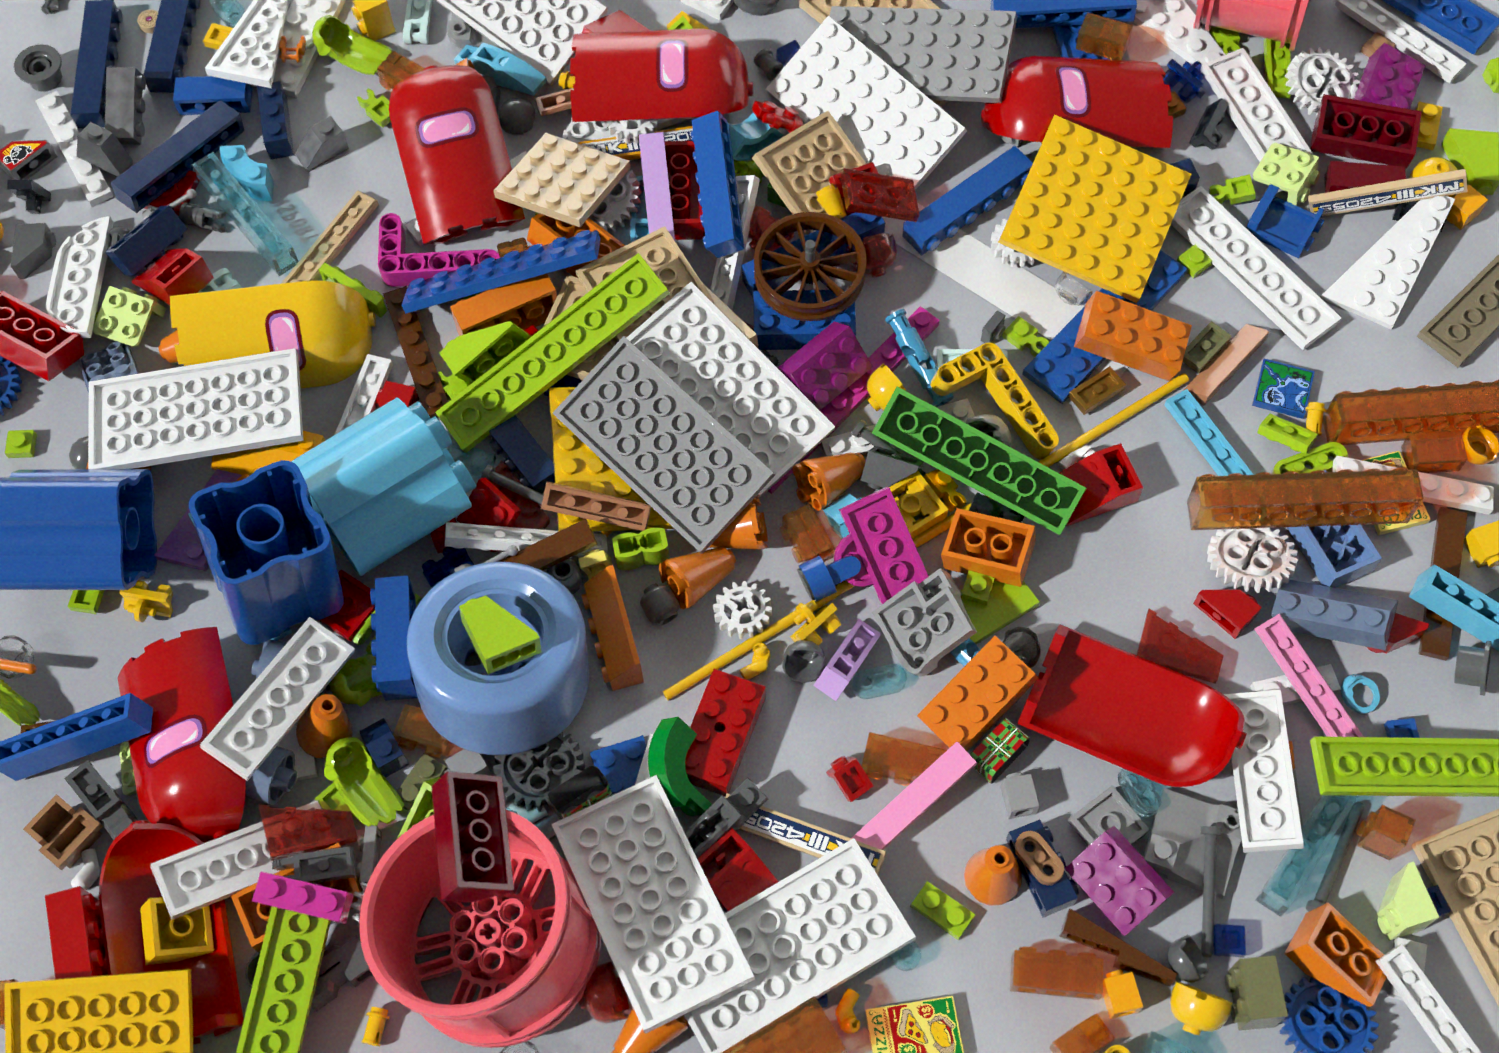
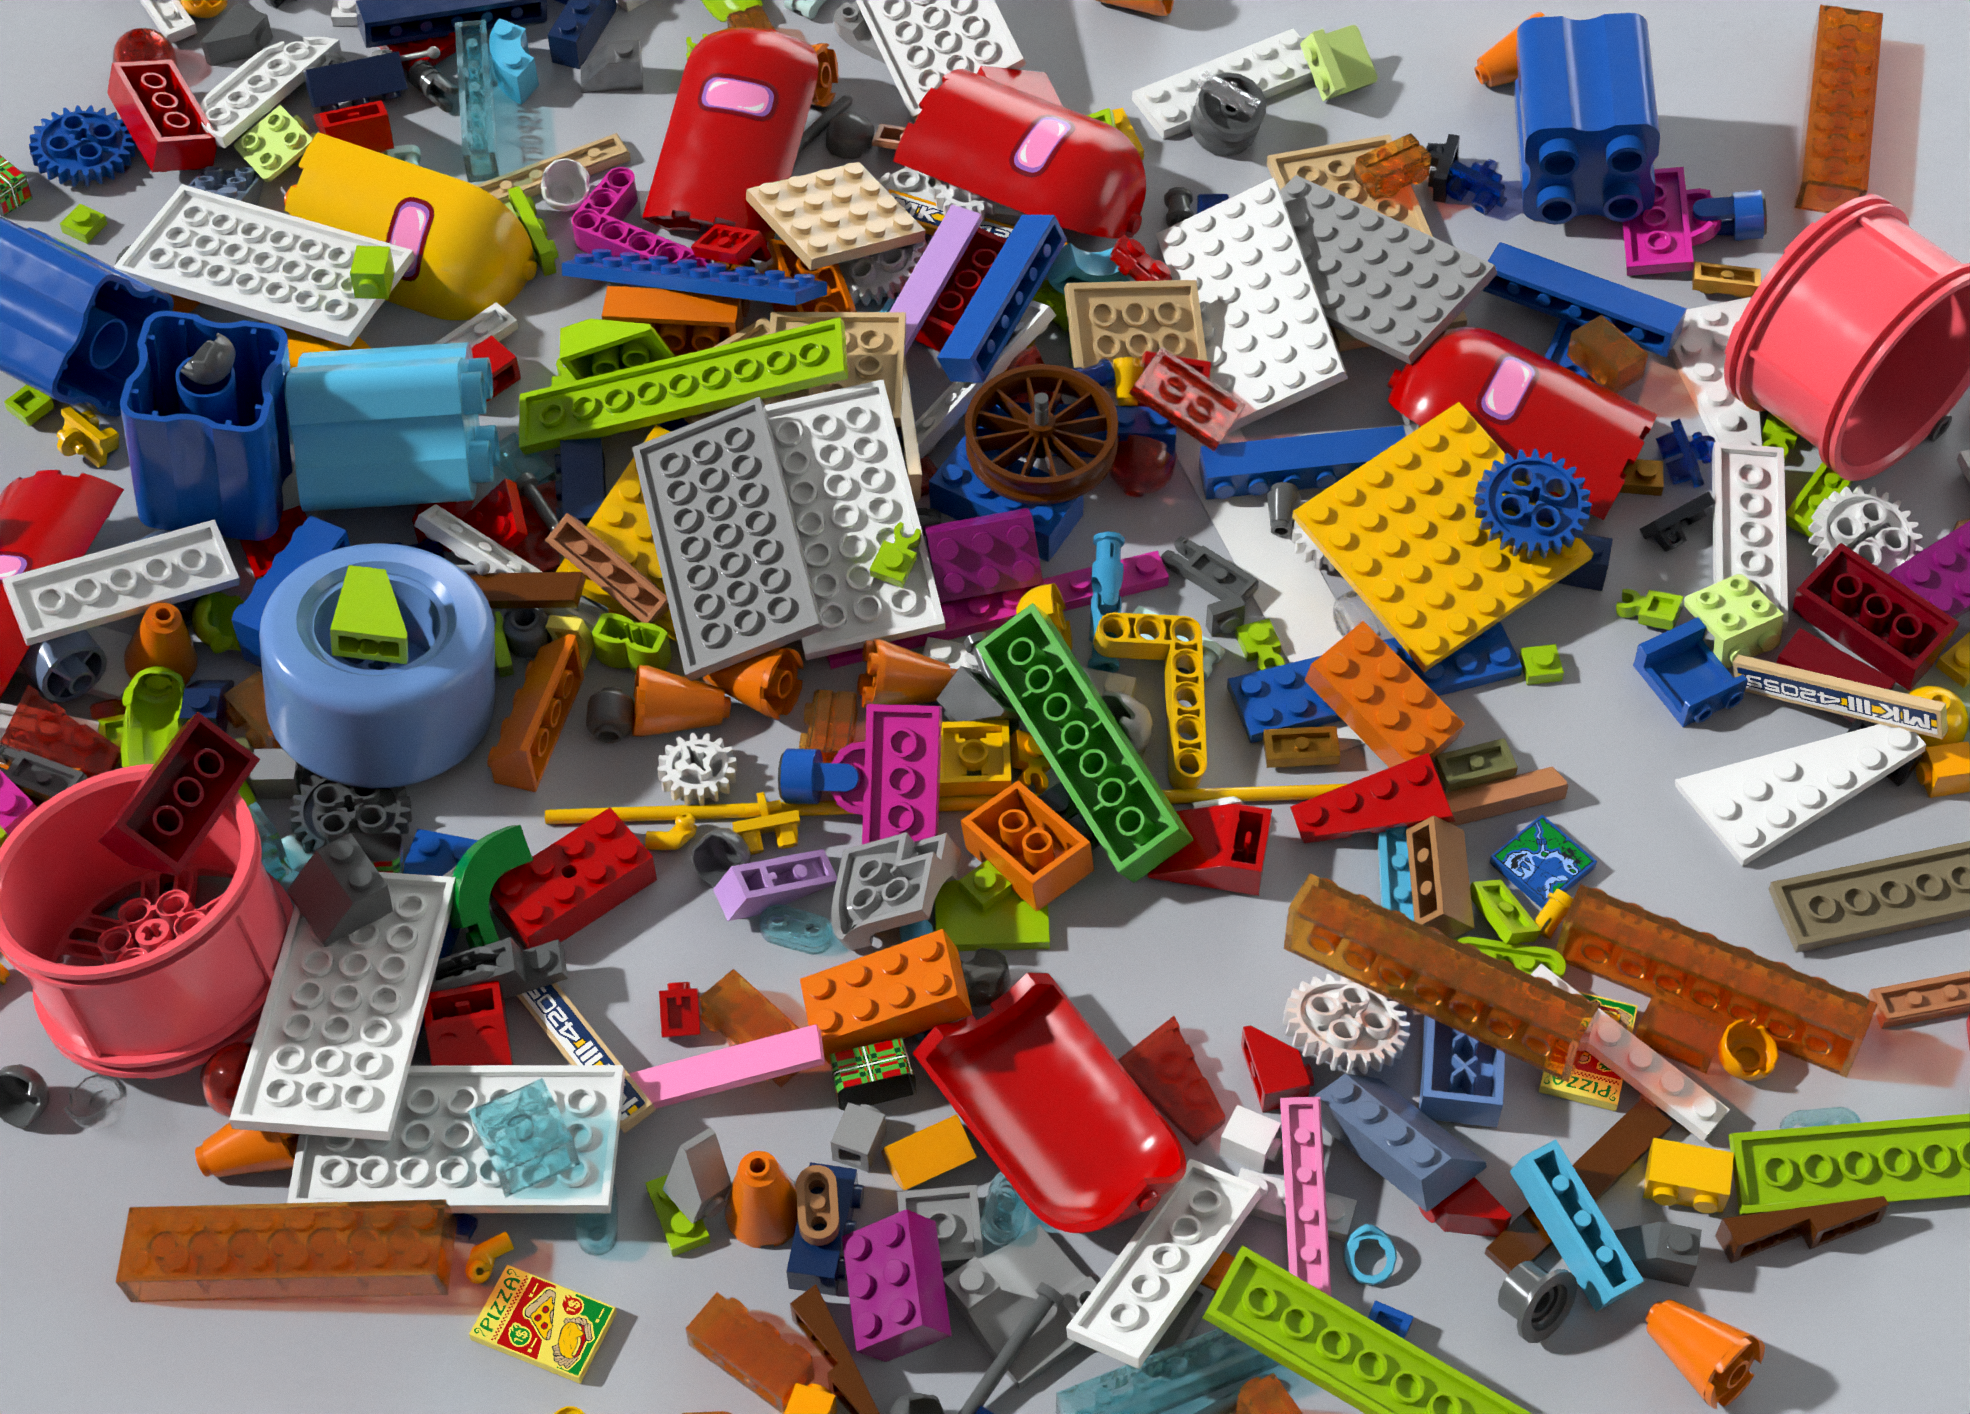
camera: 30 degrees right, 10 degrees down
reddish brown plate [383,286,448,418] -> none
medium azure slope [454,43,547,96] -> none
white plate [1171,186,1342,350] -> none
none -> clear red tile [89,698,126,719]
none -> dark grey hair [180,333,236,386]
none -> dark grey slope [287,833,393,947]
none -> lime brick [350,245,395,299]
none -> clear light blue brick [468,1078,580,1198]
none -> white hair [541,158,590,212]
none -> light grey slope [663,1127,732,1224]
none -> red bracket [691,224,771,265]
none -> lime plate [869,522,922,588]
none -> light orange brick [881,1114,977,1191]
none -> clear blue bush [1073,358,1116,389]
none -> dark grey hinge [1161,536,1259,603]
none -> white brick [1219,1105,1282,1173]
none -> dark grey cone [1267,482,1301,536]
none -> red wing [1290,752,1455,844]
none -> medium nougat brick [1406,815,1474,942]
none -> blue gear [1473,449,1592,559]

